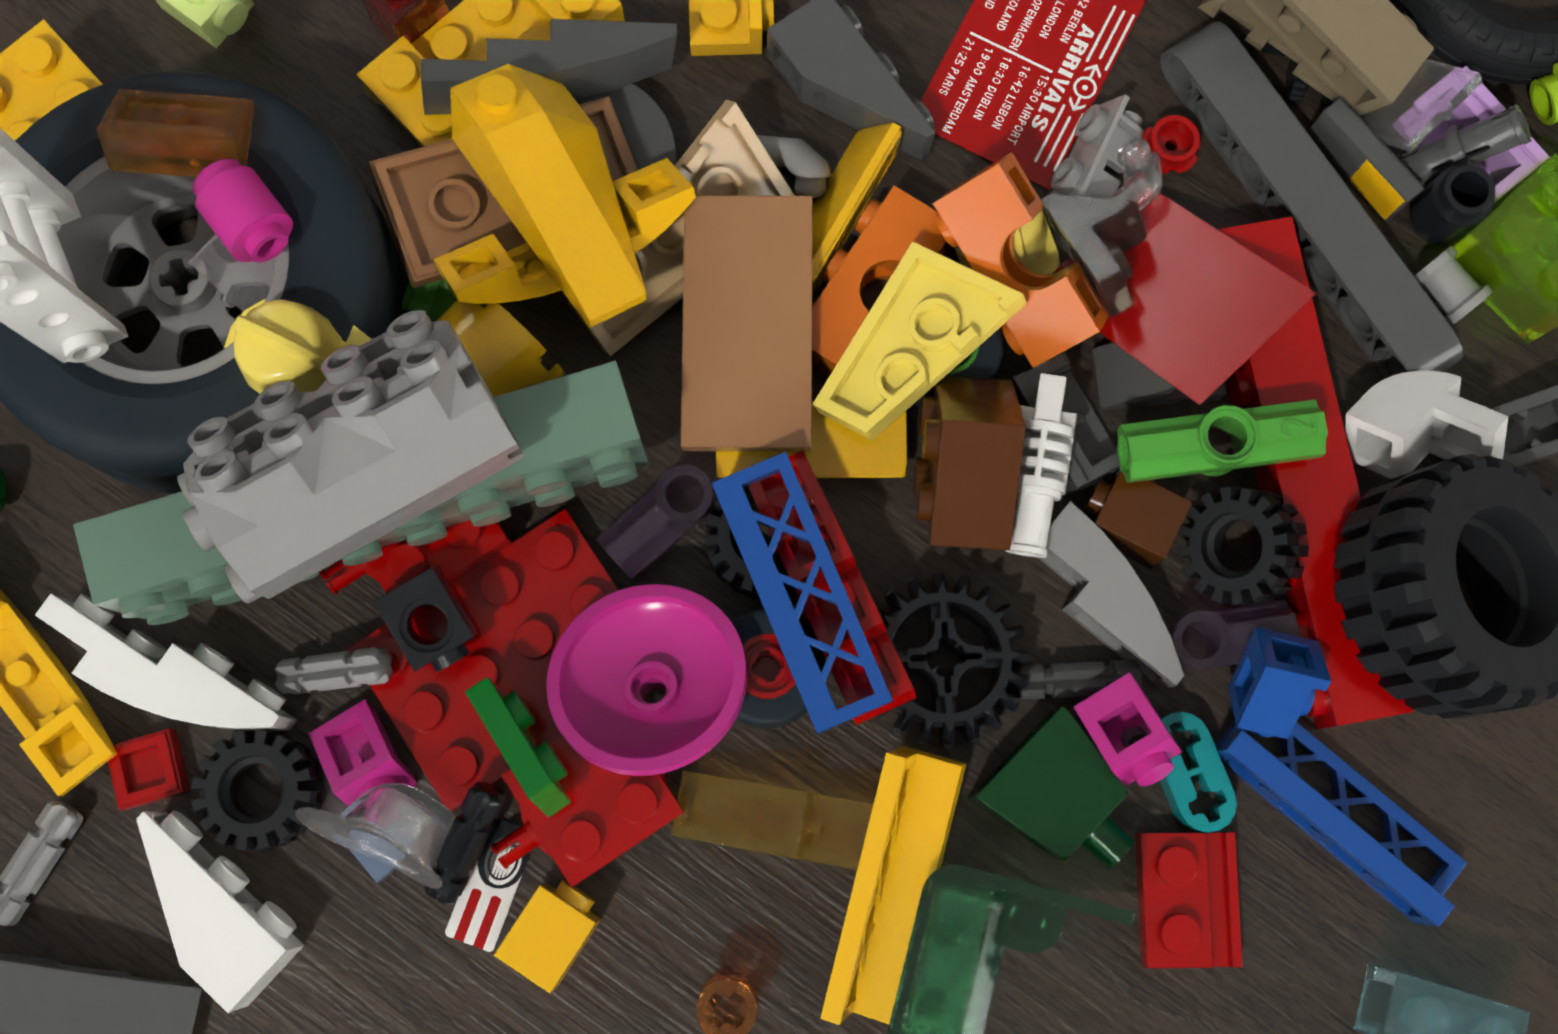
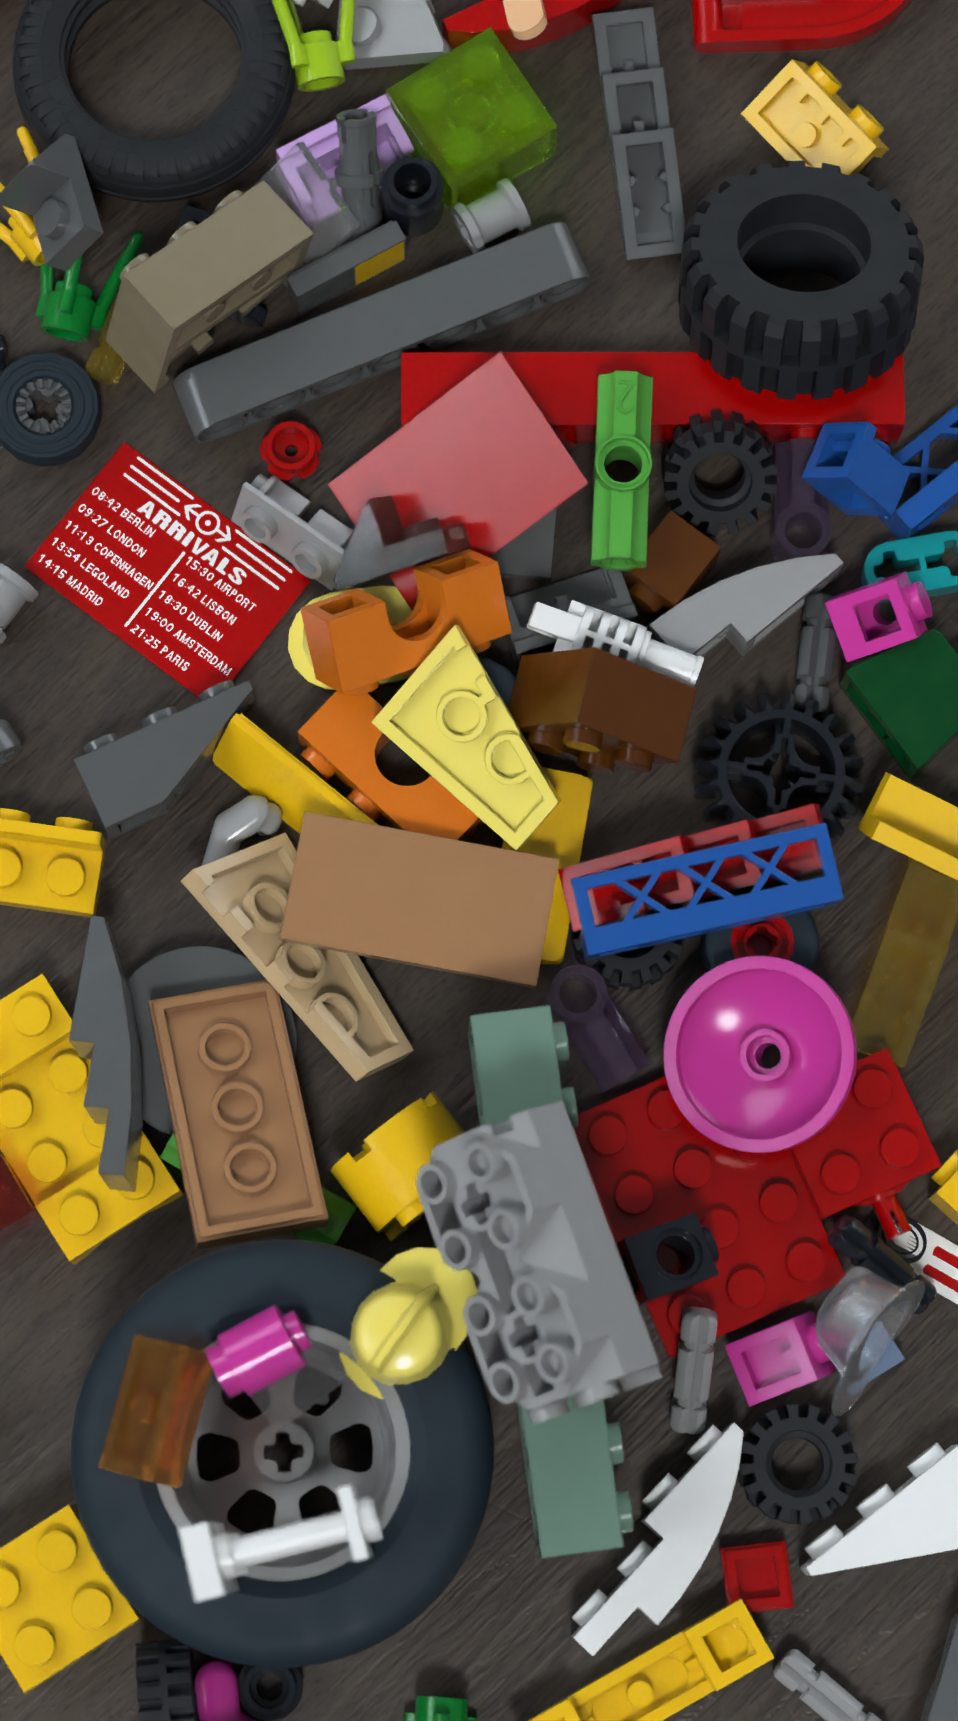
camera: 80 degrees left, 0 degrees up
yellow slope [433,158,696,304] -> none
yellow wedge [450,64,647,328] -> none
green plate [465,676,571,817] -> none
clear arm [1101,138,1163,228] -> none
white brick [1345,370,1509,479] -> none

